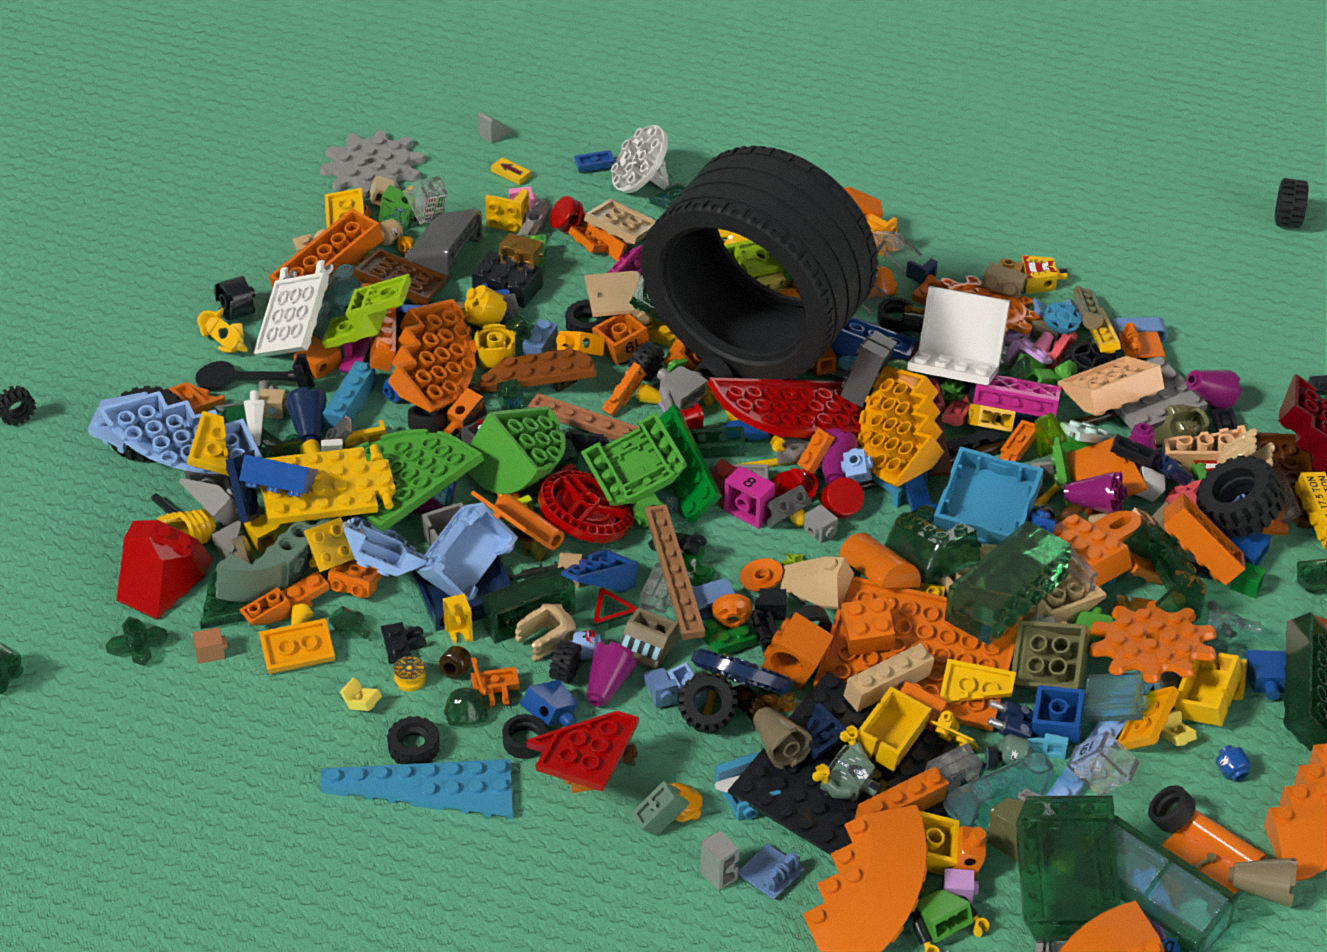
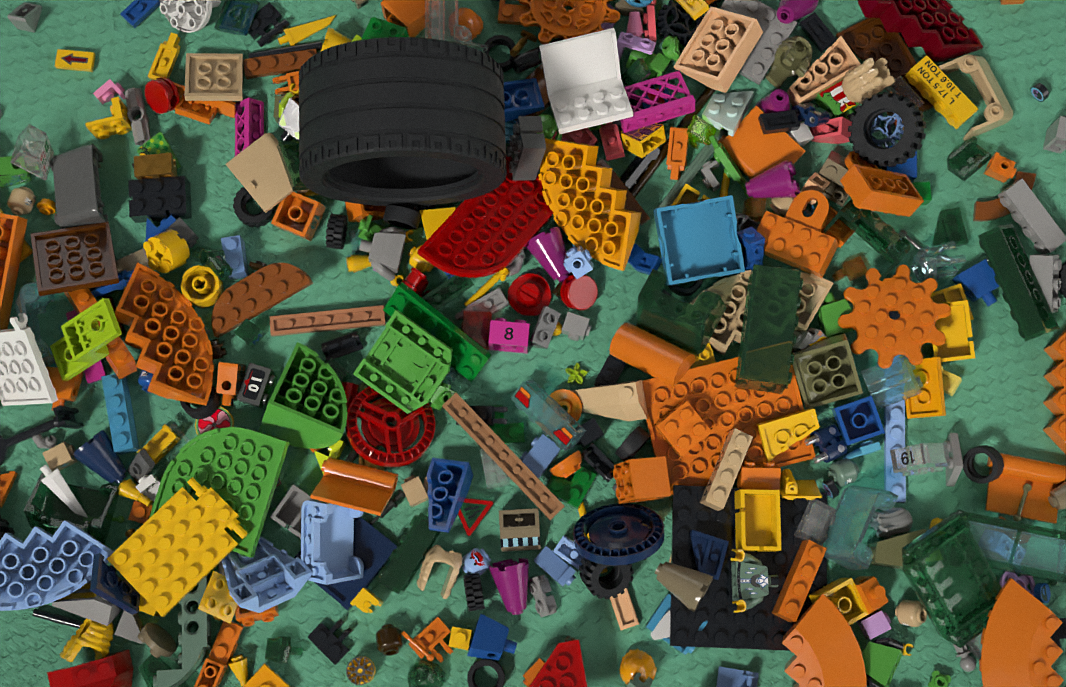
camera: 30 degrees left, 35 degrees up
yellow wing [186,411,229,476] -> none
blue slope [239,454,318,497] -> none
light orange torso [556,331,605,356] -> none
orange hinge [602,362,646,417] -> none
orange plate [797,427,835,474] -> none
clear tile [1062,547,1098,593] -> none
blue head [1216,745,1251,782] -> none
none -> yellow hinge [148,32,181,80]
none -> yellow head [408,245,434,273]
none -> yellow brick [448,626,473,650]
none -> clear light blue brick [510,379,586,451]
none -> light grey hinge [529,575,557,618]
none -> light nougat tile [610,588,639,631]
none -> tan head [895,599,927,627]
none -> clear green wing [931,207,969,252]
none -> light grey wing [943,433,963,487]

